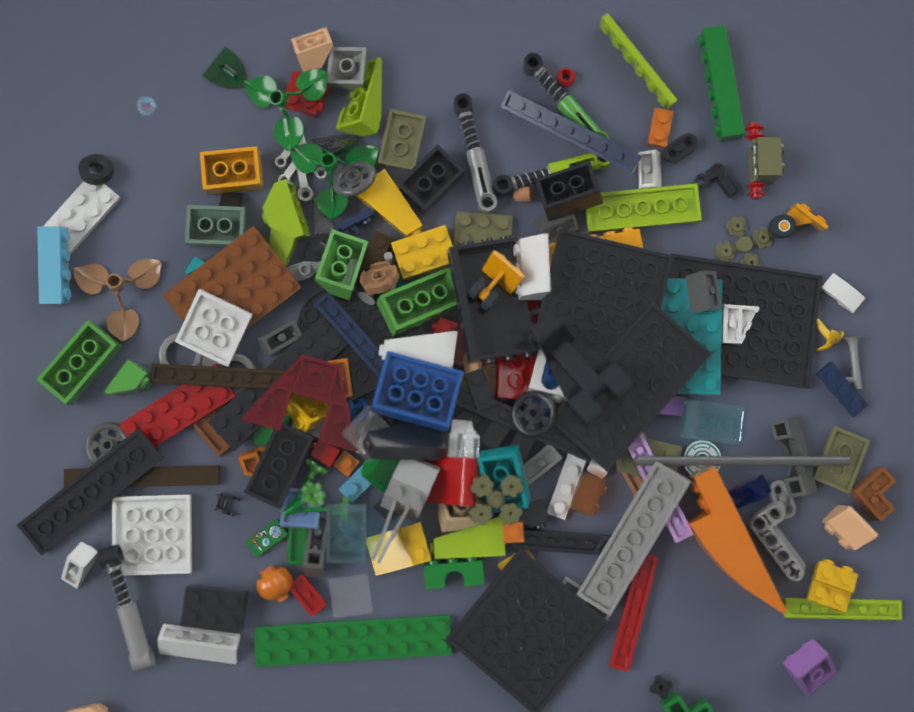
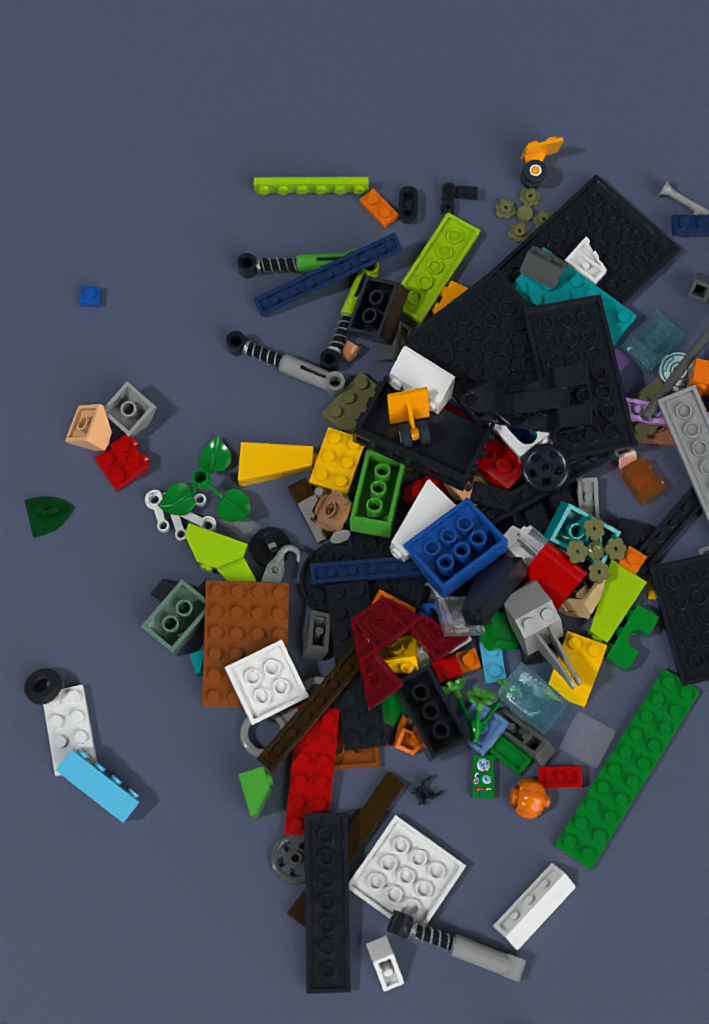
camera: 50 degrees left, 10 degrees down
bright green brick [36,320,123,406] -> none
medium nougat plant [73,259,162,342] -> none
clear tile [137,96,157,116] -> none
black brick [180,584,249,633] -> none
light orange brick [200,146,264,195] -> none
green plant [244,69,328,151] -> none
shield [310,135,358,158] -> none
bright green slope [315,229,368,300] -> none
dark grey plate [333,162,376,197] -> none
lime wedge [336,57,382,137] -> none
dark blue plate [337,207,375,236] -> none
olive plate [378,109,427,171] -> none
black brick [397,144,465,215] -> none
white plate [547,453,586,520] -> none
red plate [557,68,576,87] -> none
white slope [638,150,662,189] -> none
green brick [698,25,745,142] -> none
olive brick [745,122,785,200] -> none
yellow plant [815,318,844,351] -> none
white slope [821,273,865,313] -> none

